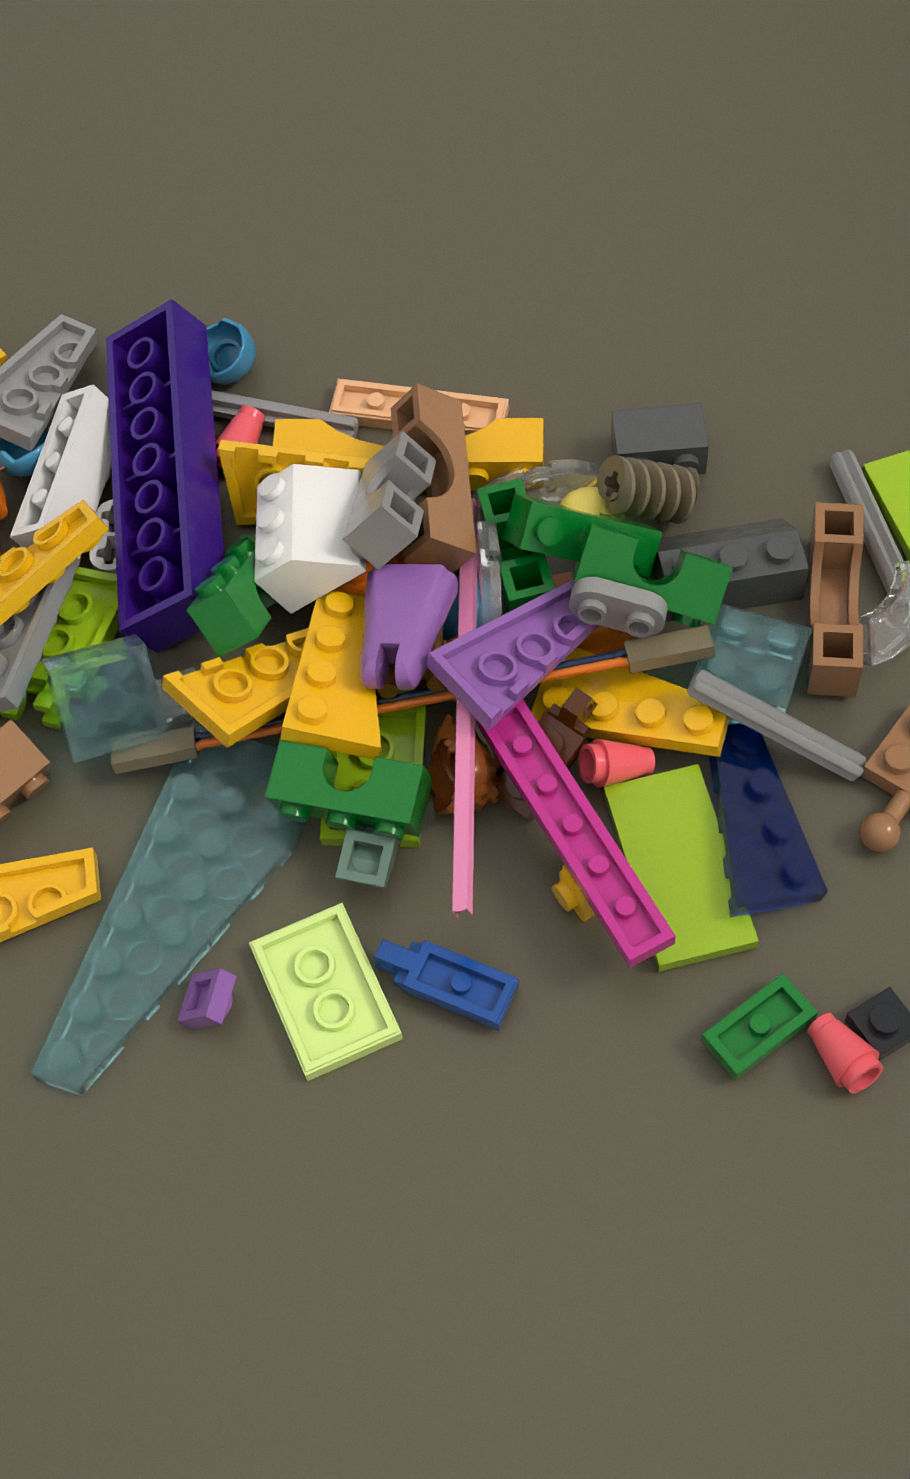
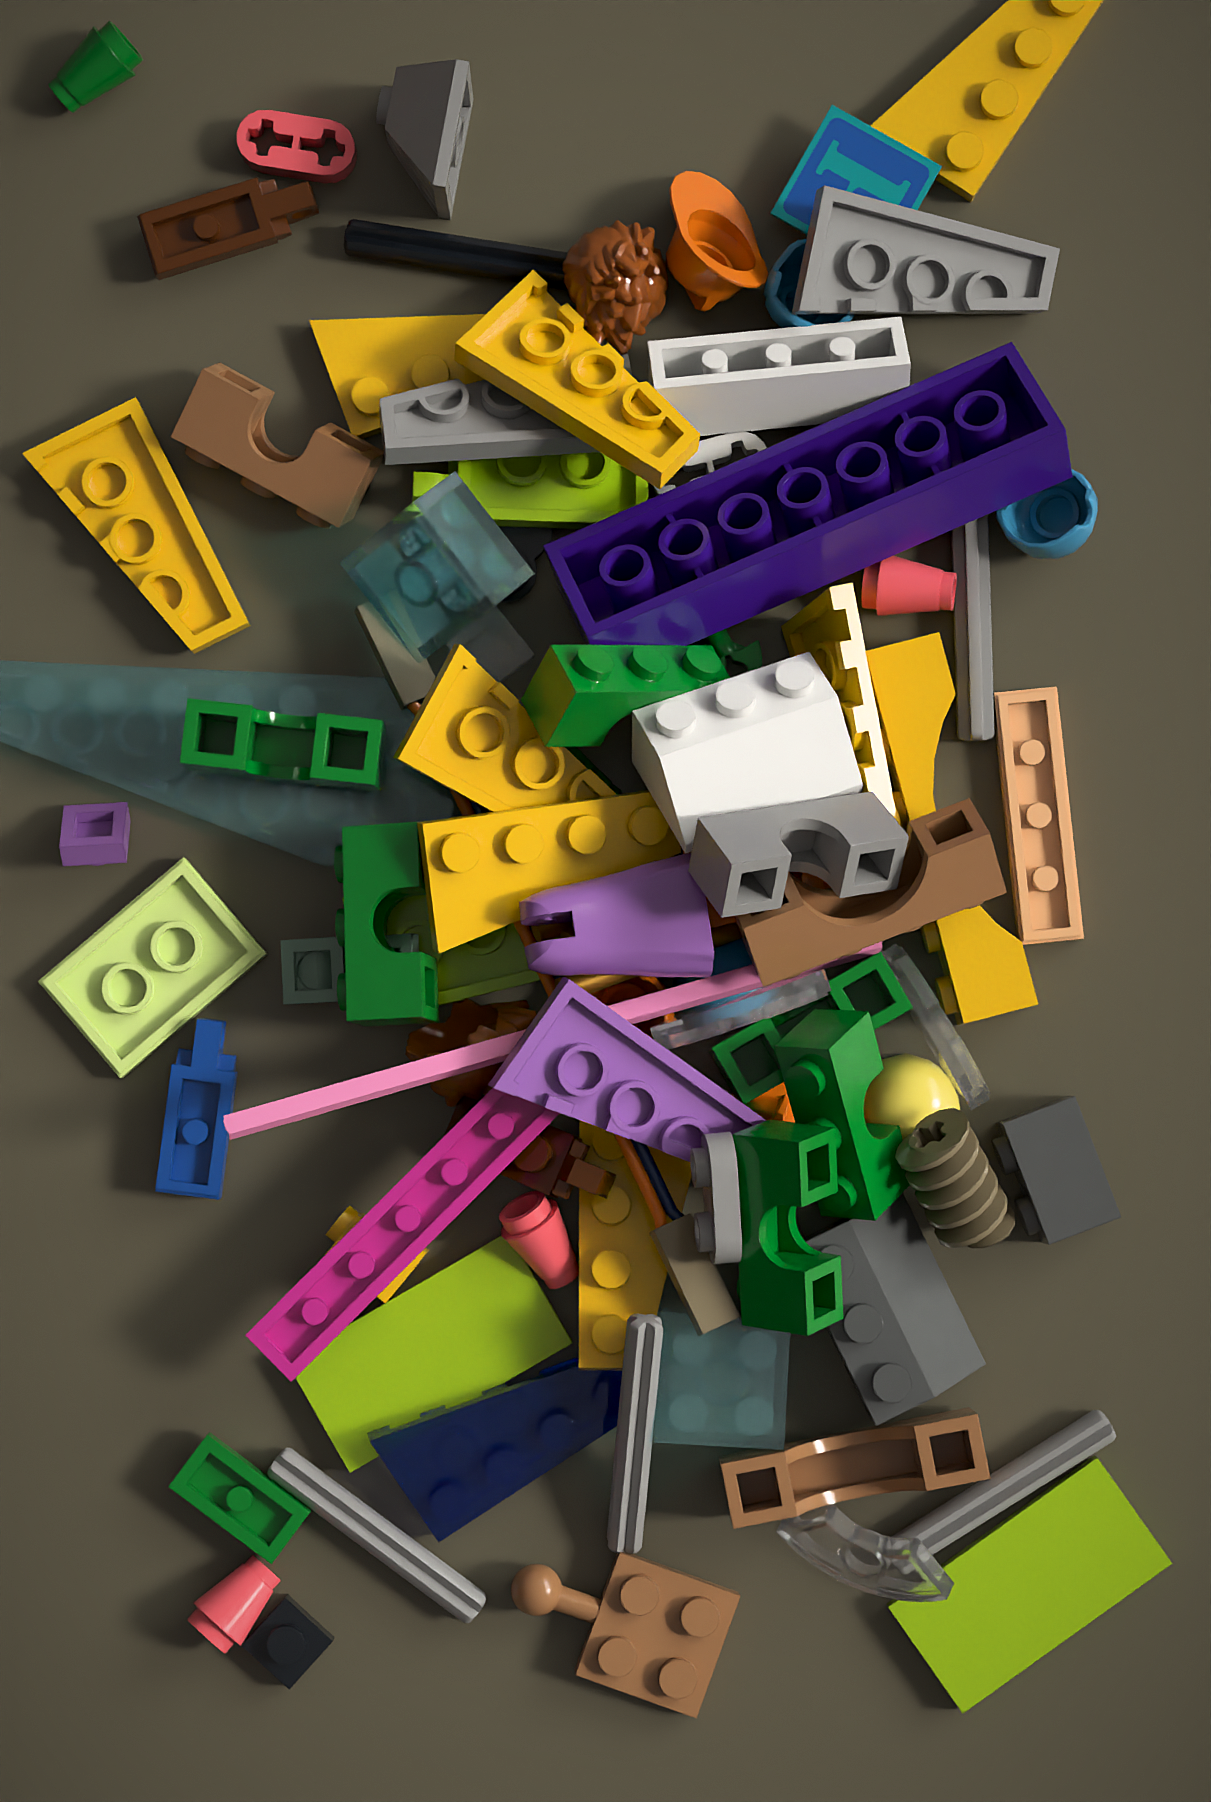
camera: 65 degrees right, 25 degrees up
none -> green arch [180,698,387,792]
none -> light grey axle [267,1448,486,1623]

